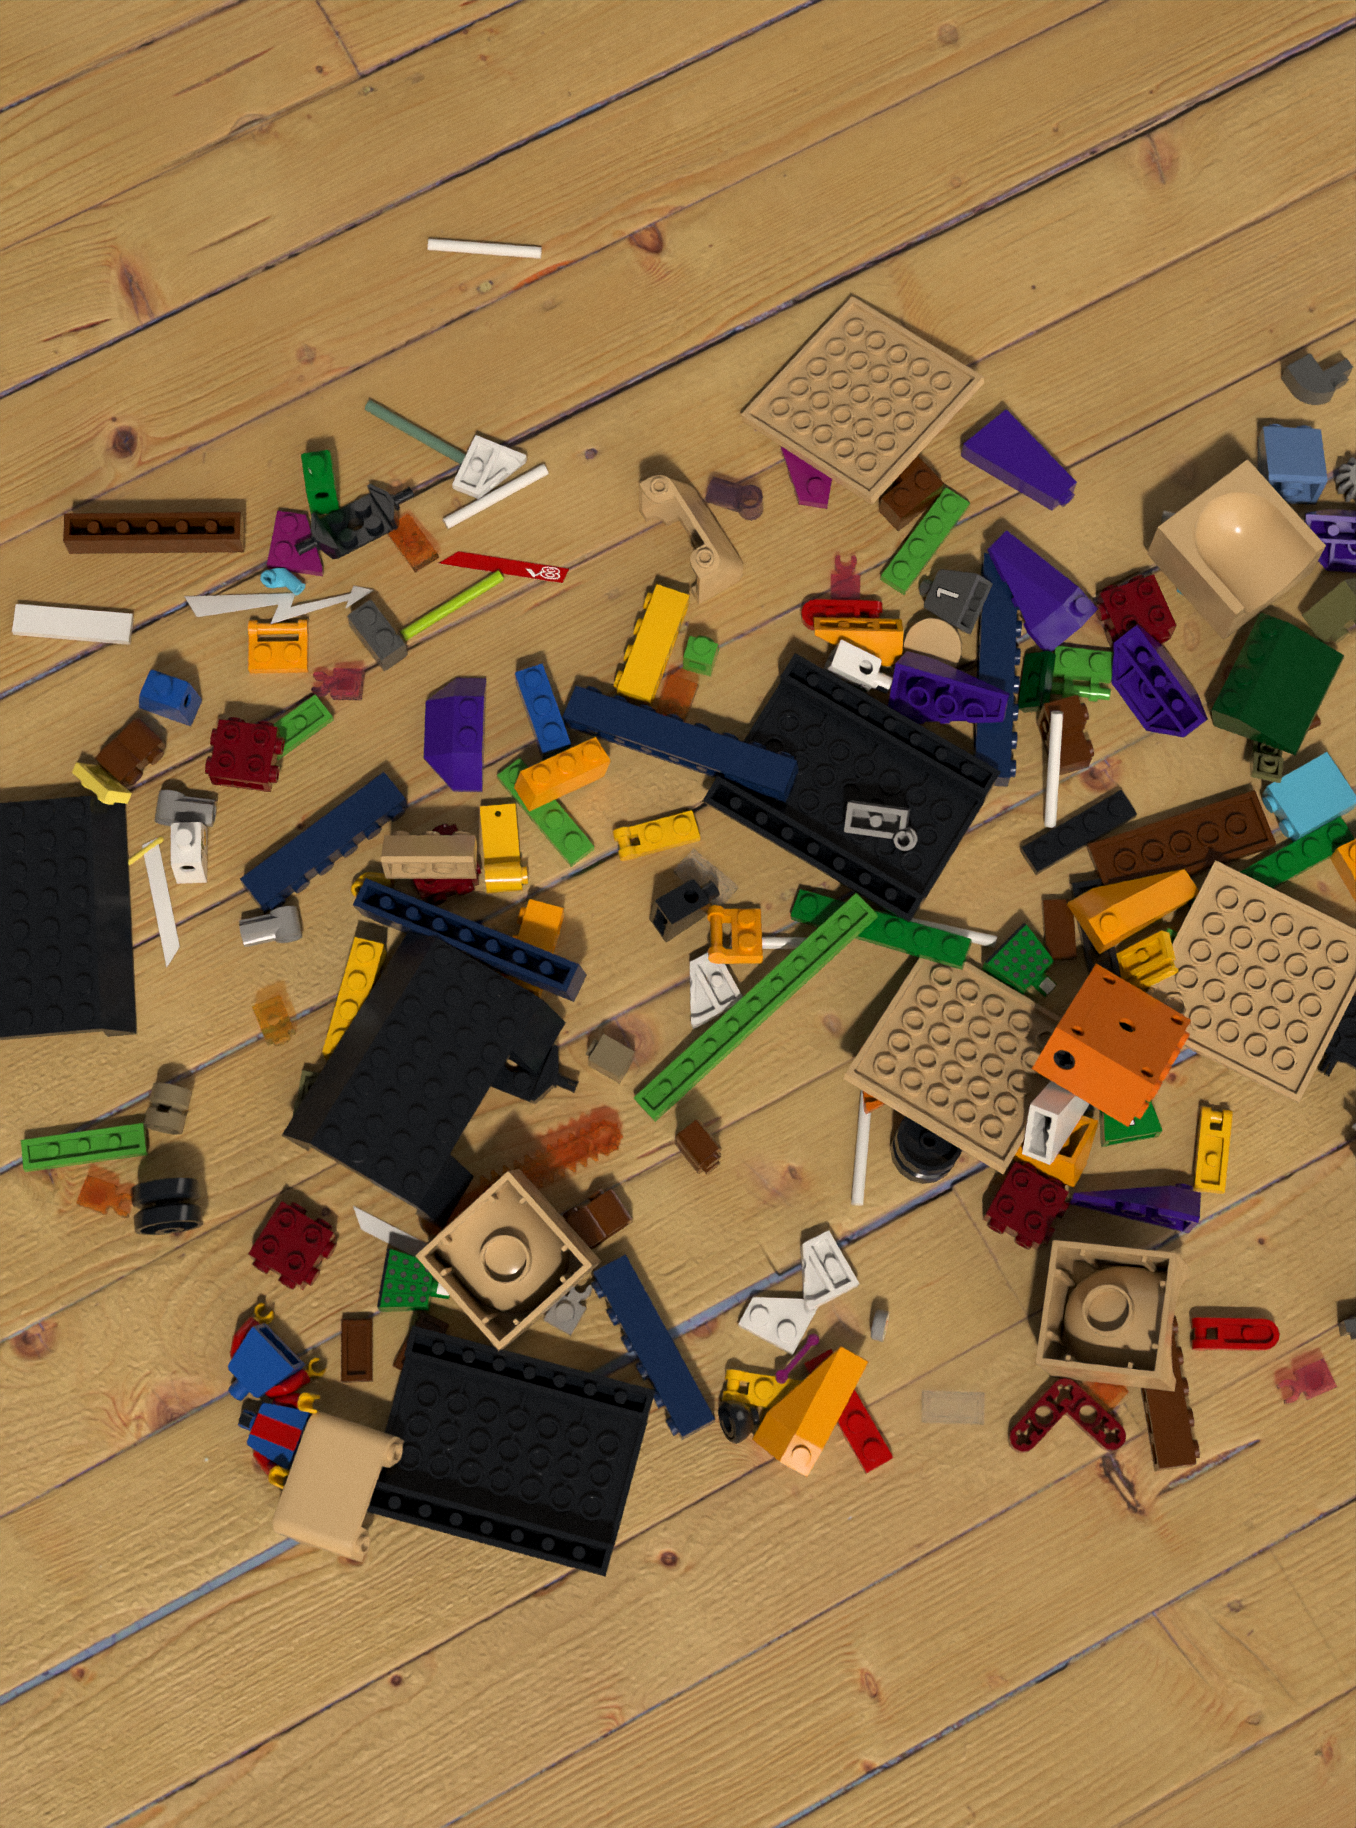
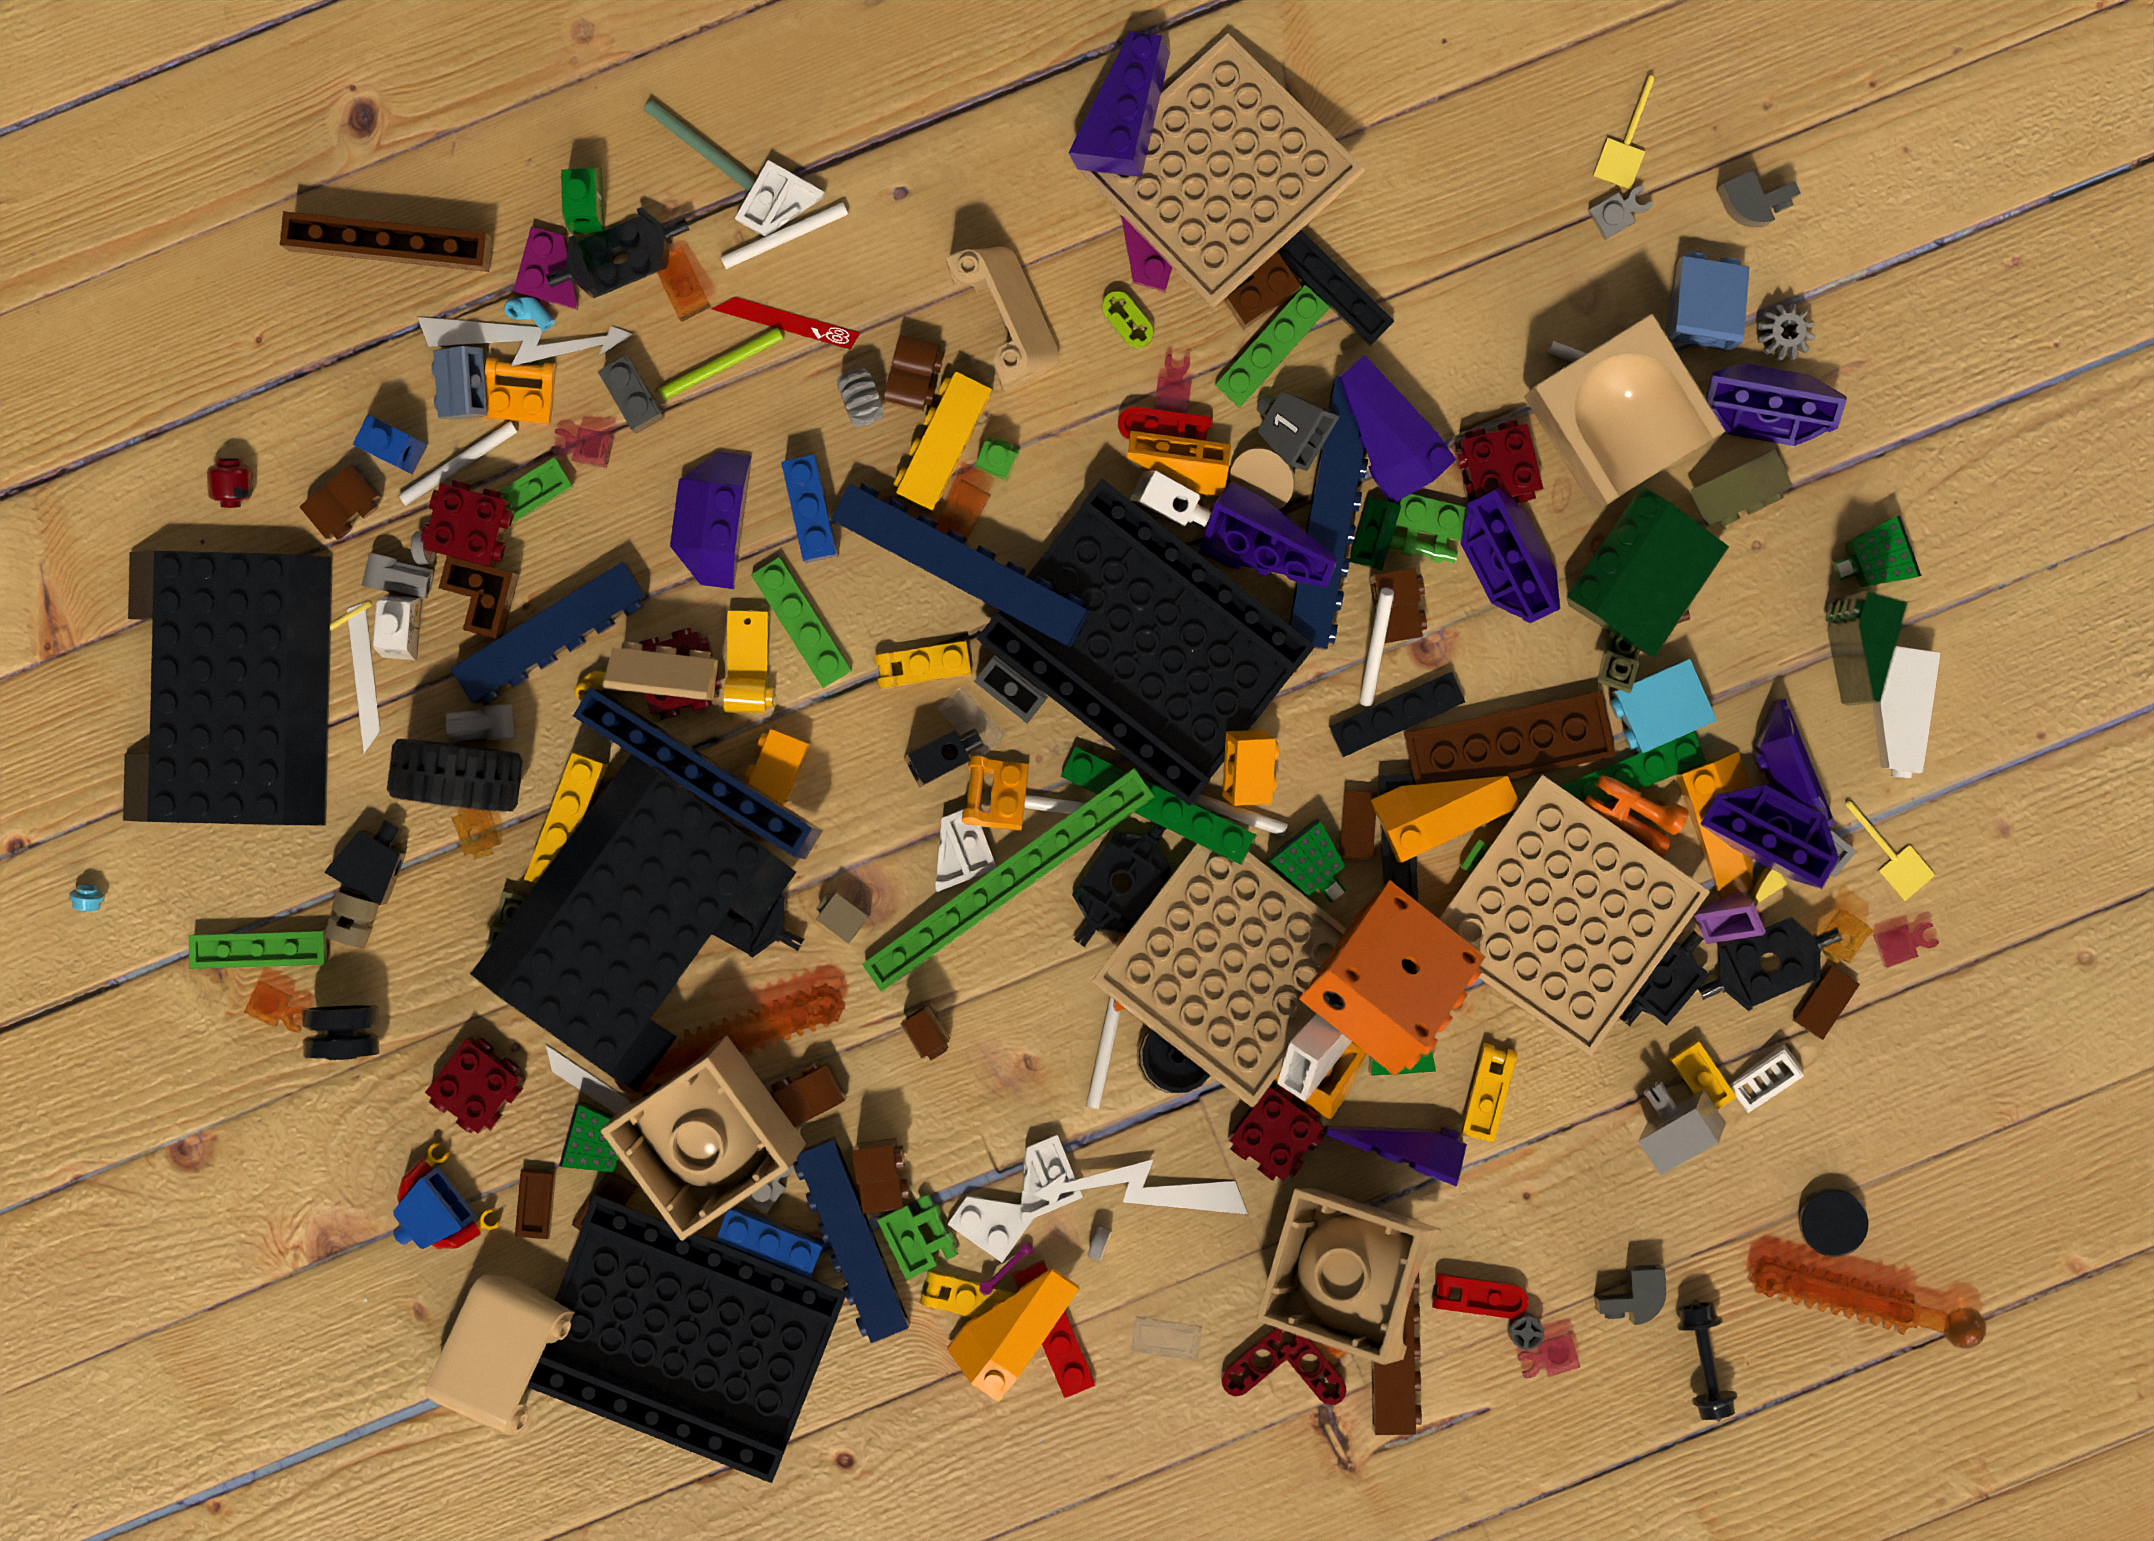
camera: 10 degrees right, 15 degrees up
white tile [12,604,134,645] -> none
light yellow plate [72,762,132,805] -> none
torso [238,1392,320,1489] -> none
light orange brick [514,737,611,811] -> none
piece [705,477,764,520] -> none
black brick [718,1400,759,1444] -> none
light grey hinge [844,800,918,851] -> none
dark purple slope [961,409,1077,511] -> none
yellow plate [1116,930,1179,990] -> none
none -> dark red head [207,458,252,508]
none -> black torso [324,819,406,905]
none -> black tyre [387,739,523,812]
none -> white bar [398,421,518,506]
none -> light grey tile [411,531,436,565]
none -> sand blue brick [431,346,487,420]
none -> reddish brown brick [439,556,519,639]
none -> blue brick [716,1205,825,1278]
none -> light grey gear [837,367,884,427]
none -> reddish brown brick [852,1138,910,1214]
none -> bright green plate [877,1193,958,1280]
none -> reddish brown brick [883,335,945,412]
none -> dark grey brick [974,655,1048,724]
none -> white sticker [1033,1159,1248,1214]
none -> dark purple wedge [1068,32,1170,177]
none -> black plate [1072,823,1171,947]
none -> lime beam [1102,291,1153,349]
none -> light orange brick [1222,730,1279,806]
none -> black plate [1278,230,1394,346]
none -> dark grey wheel [1507,1313,1544,1350]
none -> orange piece [1583,775,1689,858]
none -> light grey plate [1588,186,1653,240]
none -> light yellow piece [1593,75,1655,190]

